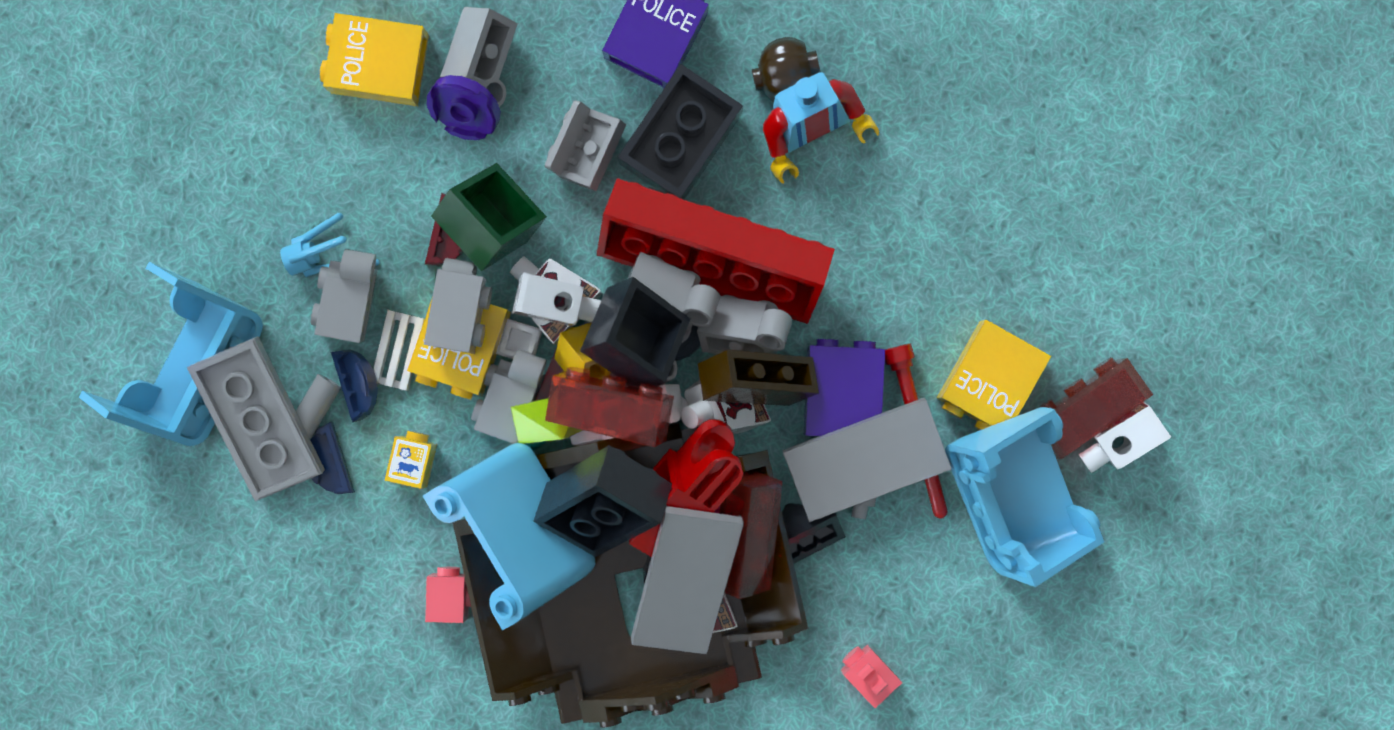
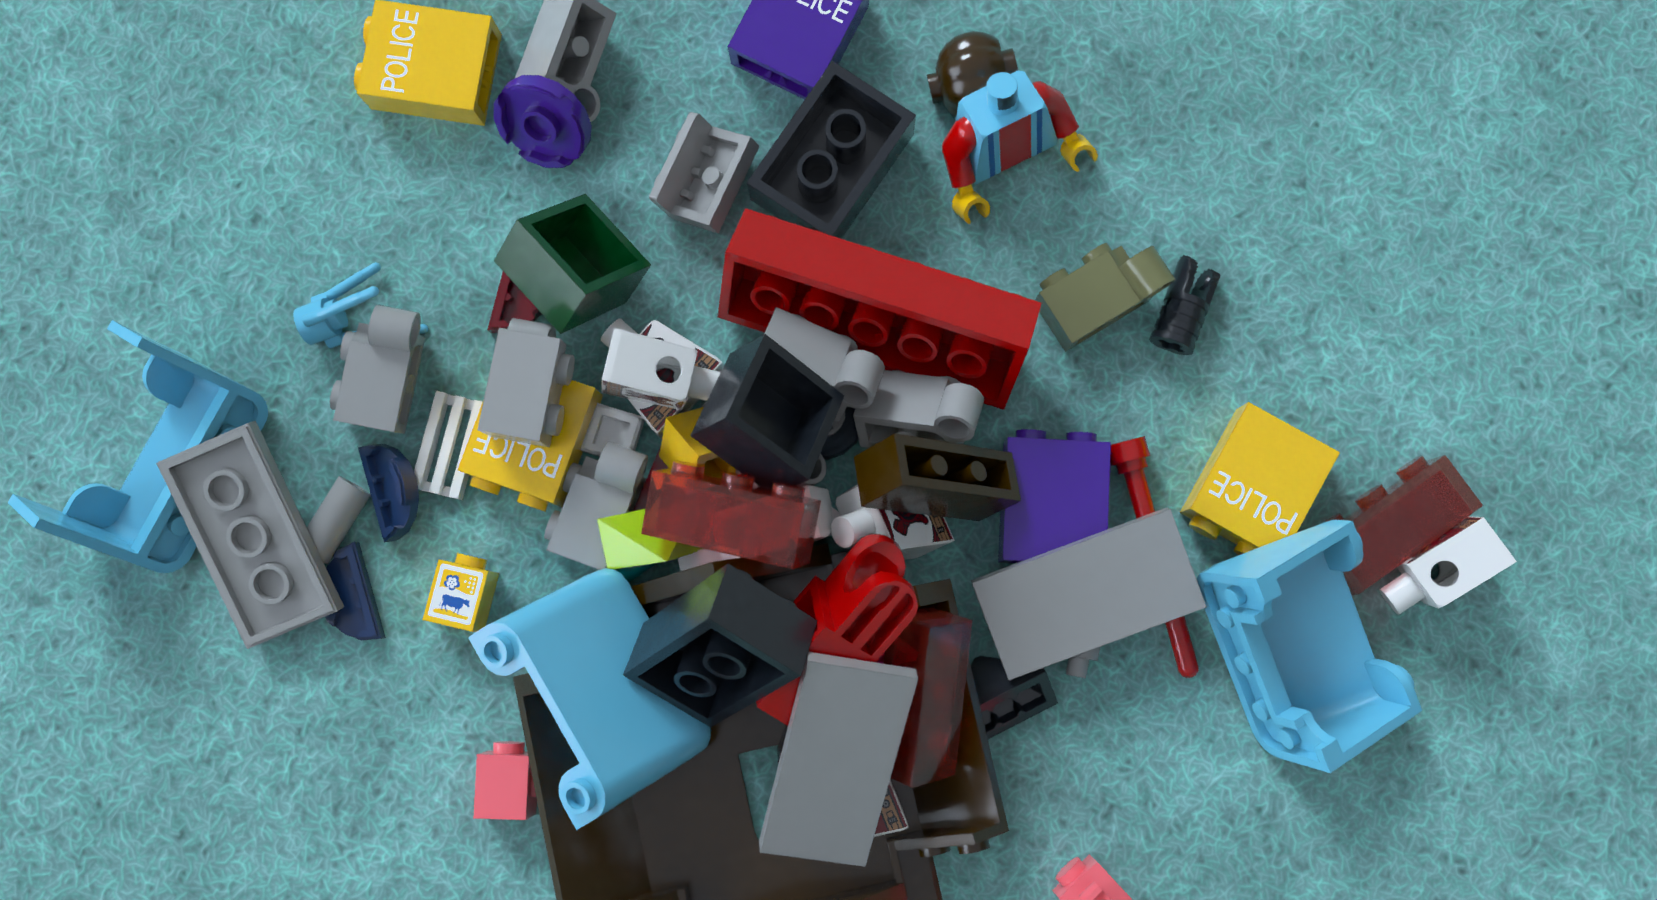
camera: 10 degrees right, 5 degrees down
none -> olive hinge [1035,243,1176,352]
none -> black hinge [1149,255,1221,355]

